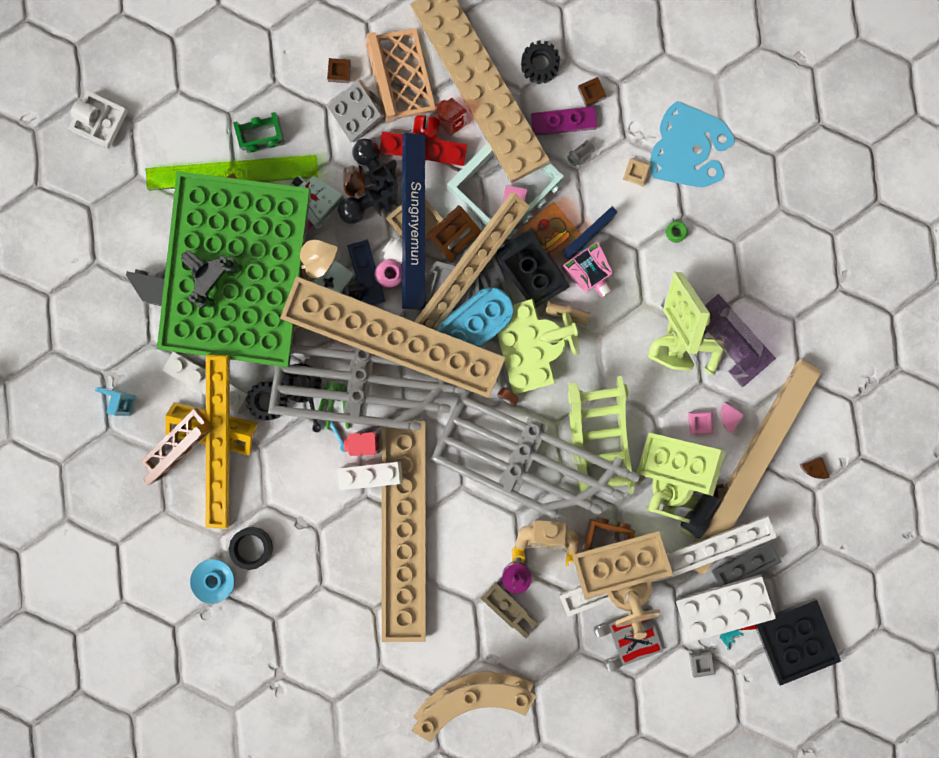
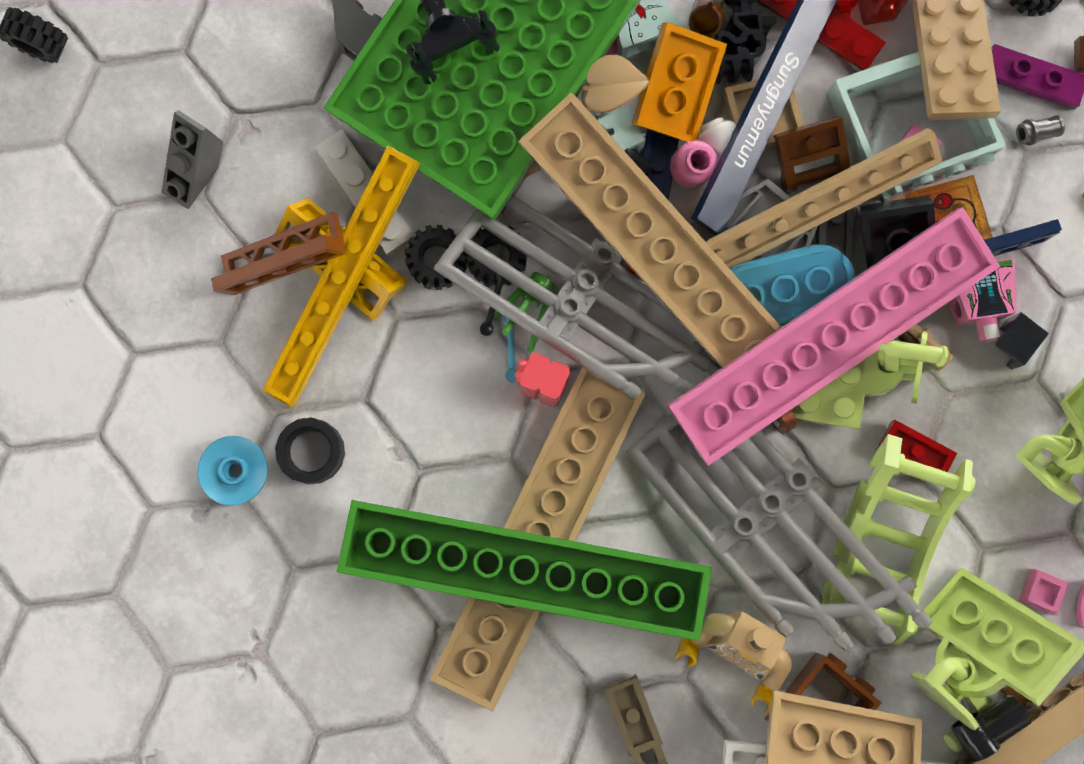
camera: 25 degrees right, 5 degrees down
medium azure panel [95,387,136,416] -> none
white plate [337,462,403,490] -> none
magenta piece [502,562,532,594] -> none
none -> dark grey slope [162,110,223,209]
none -> bright green brick [336,500,712,641]
none -> light orange plate [631,22,727,142]
none -> bright pink plate [667,207,1001,466]
none -> red plate [876,420,957,472]
none -> black panel [995,312,1049,370]

